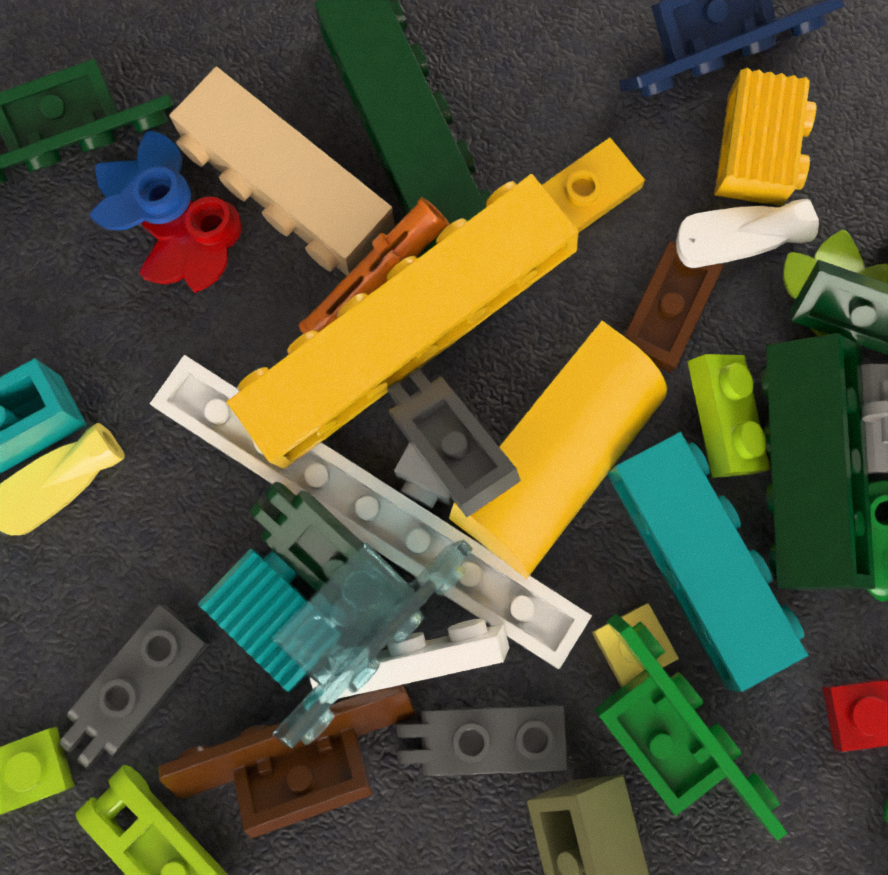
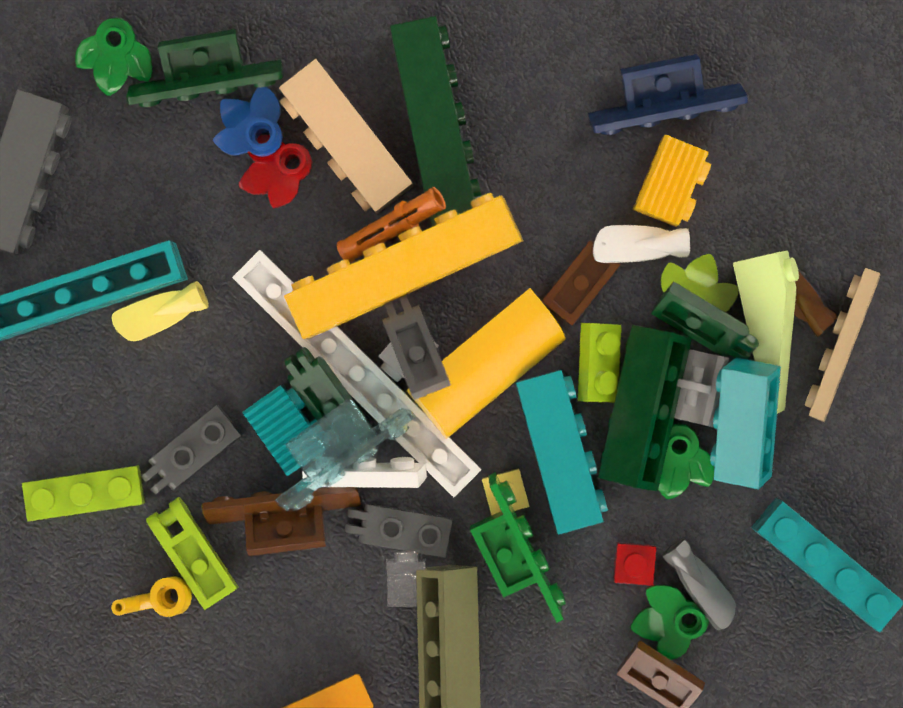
camera: 10 degrees right, 10 degrees up
yellow plate [542,137,645,233] -> none
none -> clear bracket [386,551,426,607]

